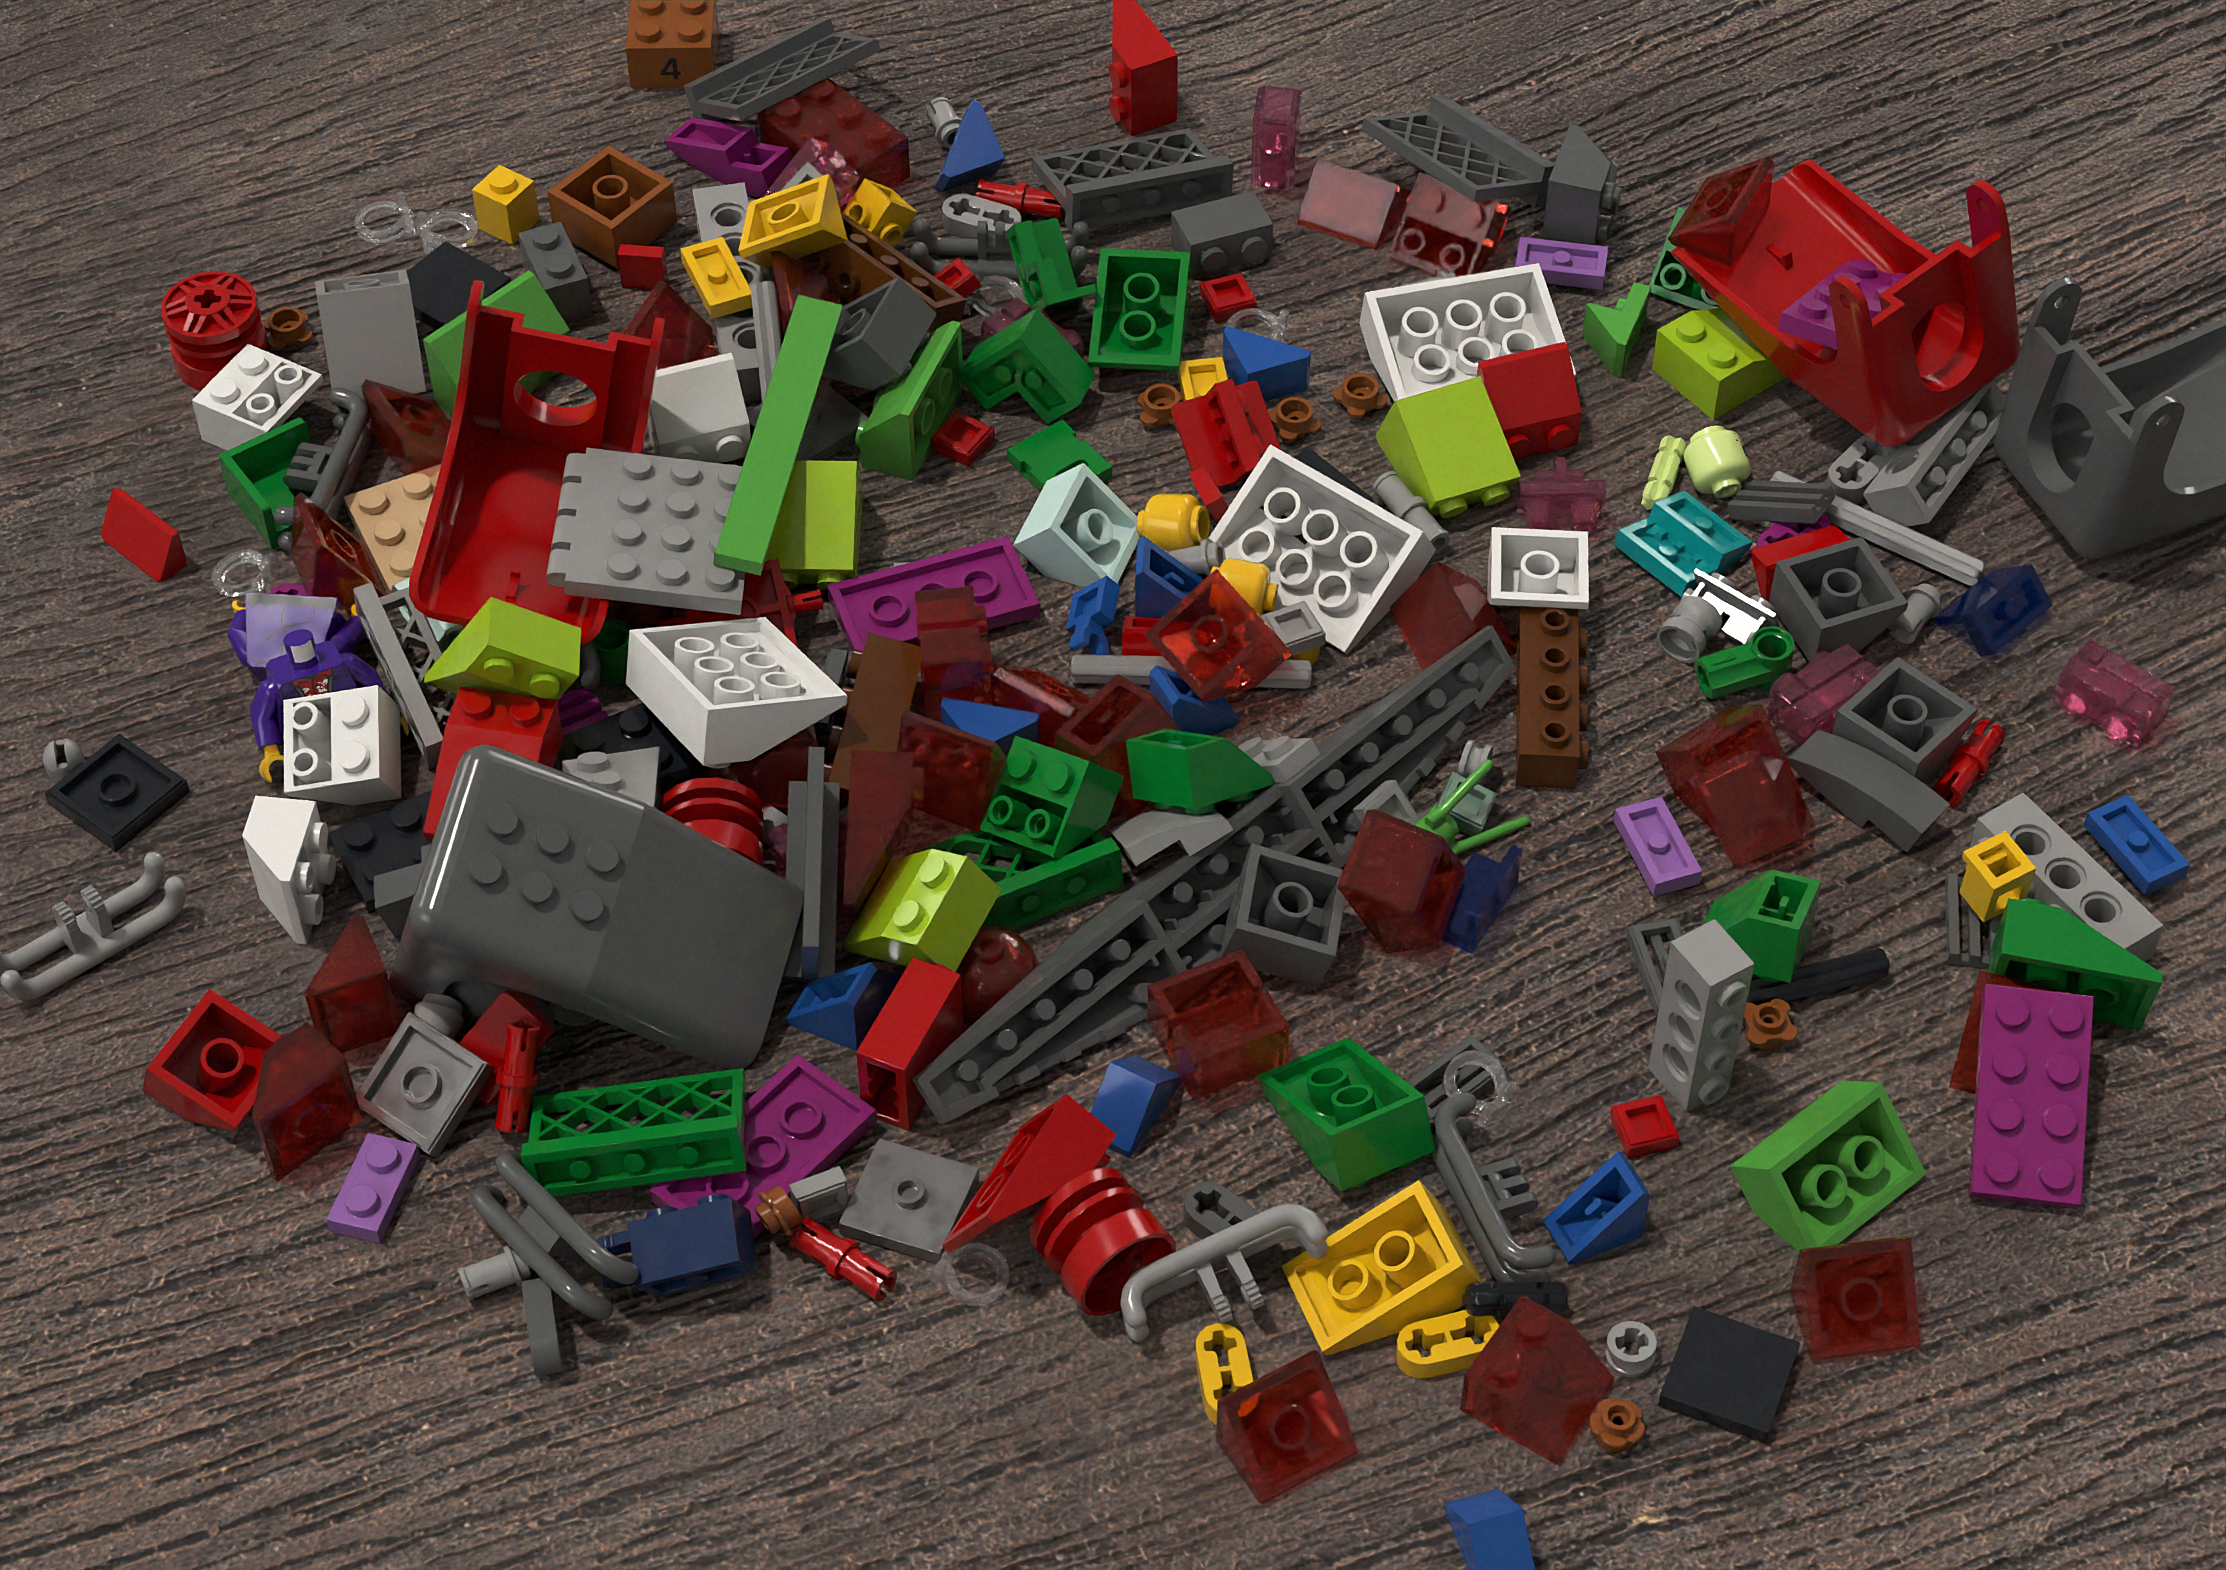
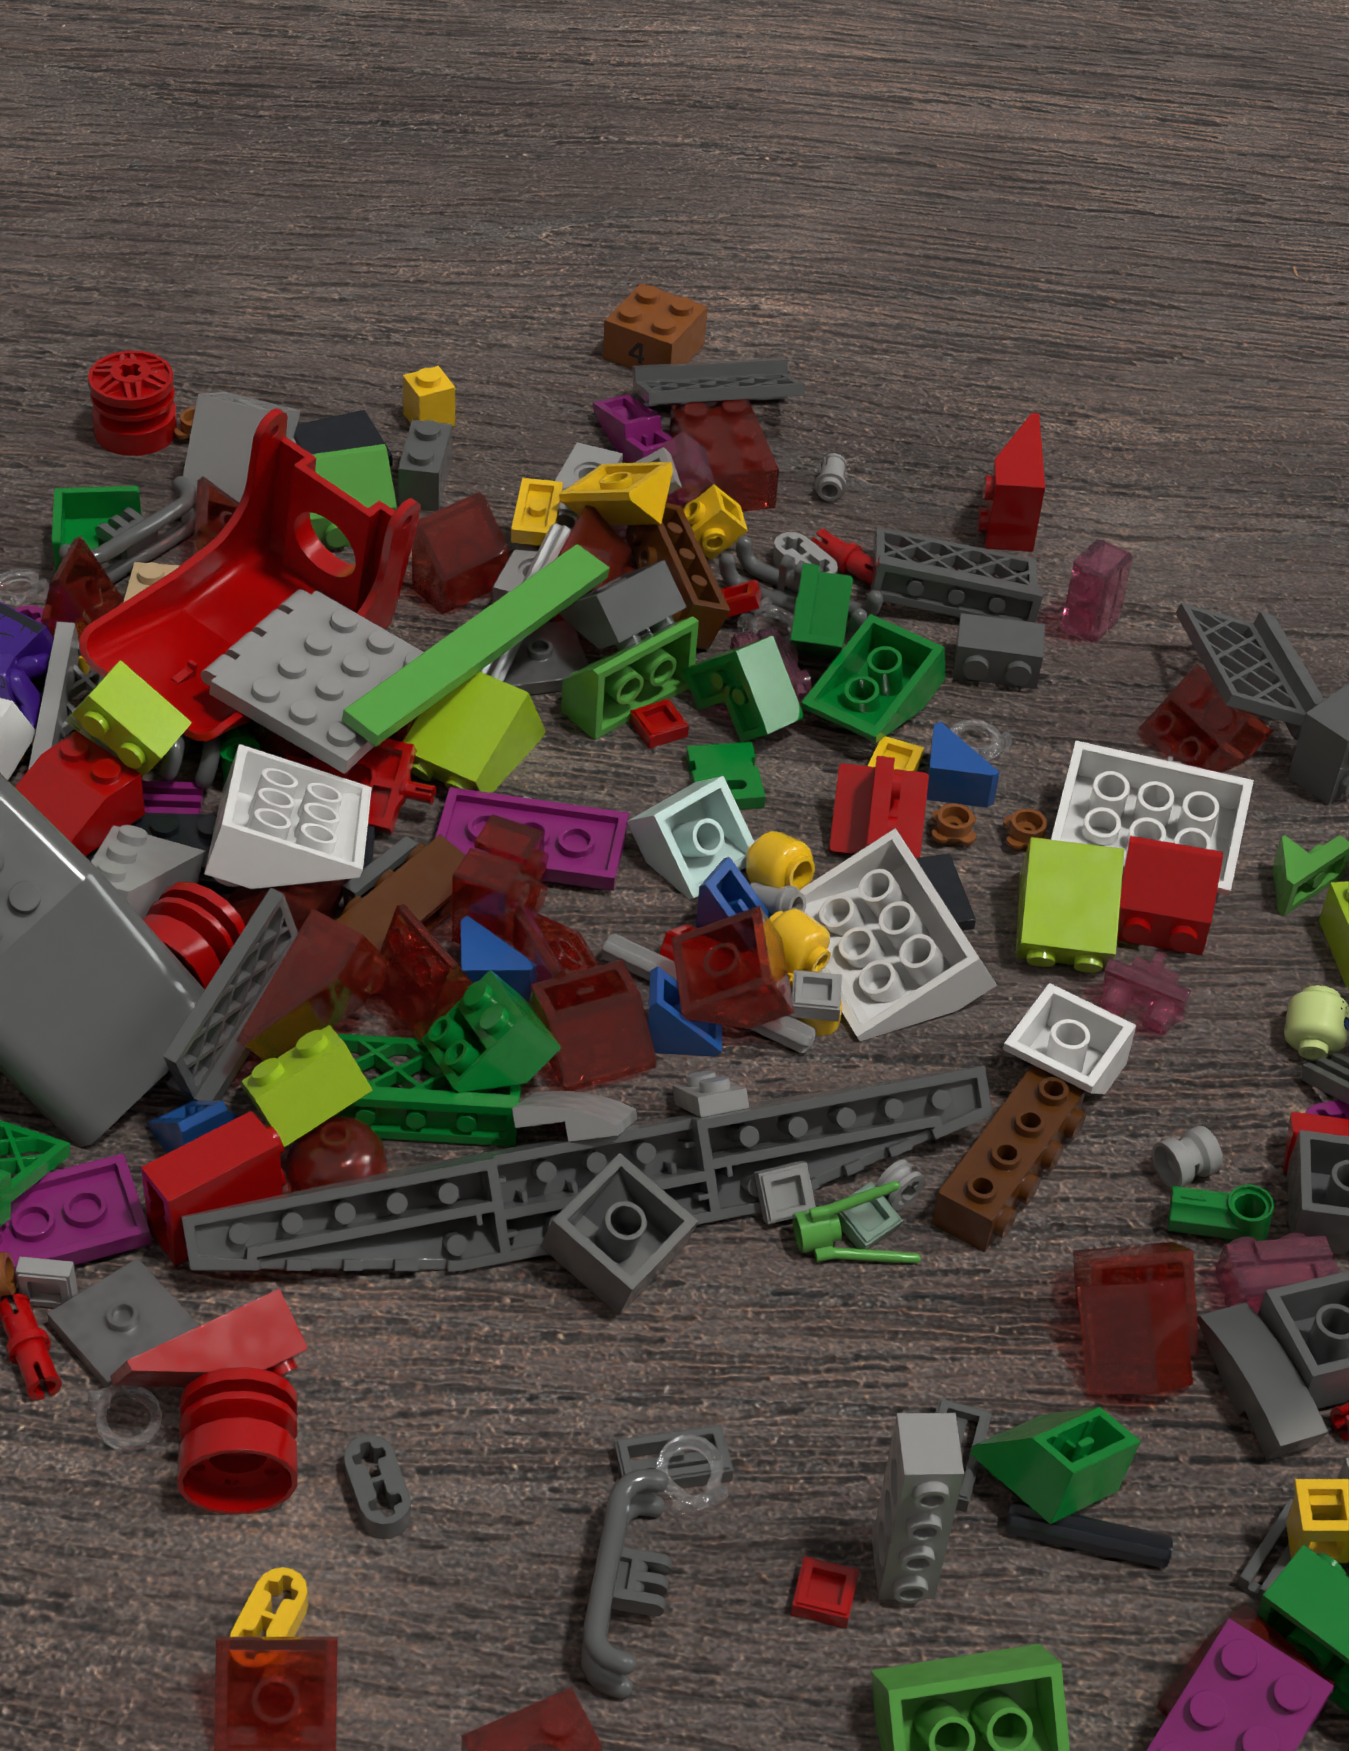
camera: 25 degrees right, 5 degrees down
white slope [192,344,323,451] -> none
clear piece [354,192,415,244] -> none
clear piece [416,208,478,254] -> none
dark orange brick [547,145,678,268] -> none
red tile [617,244,668,291] -> none
white slope [648,353,751,463] -> none
blue slope [934,99,1005,192] -> none
blue plate [1066,576,1120,655] -> none
blue slope [1090,1055,1182,1159] -> none
light grey piece [1120,1203,1328,1342] -> none
green slope [1126,729,1273,814] -> none
dark orange plate [1138,384,1183,427] -> none
clear red piece [1147,950,1290,1100] -> none
red tile [1189,466,1229,524] -> none
red tile [1200,273,1257,323] -> none
green slope [1257,1037,1435,1191] -> none
yellow slope [1281,1180,1484,1356] -> none
clear red slope [1297,158,1413,251] -> none
clear red slope [1337,809,1467,954] -> none
light grey pin [1372,471,1450,555] -> none
clear red slope [1390,561,1517,670] -> none
yellow beam [1395,1310,1500,1379] -> none
clear blue panel [1427,844,1522,954] -> none
black axle [1462,1282,1567,1316] -> none
medium lavender plate [1515,237,1608,290] -> none
blue slope [1543,1151,1650,1264] -> none
teal slope [1613,490,1753,597] -> none
medium lavender plate [1613,797,1702,897] -> none
yellowish green axle [1641,435,1686,510] -> none
hinge [1680,568,1780,645] -> none
dark orange plate [1743,999,1798,1050] -> none

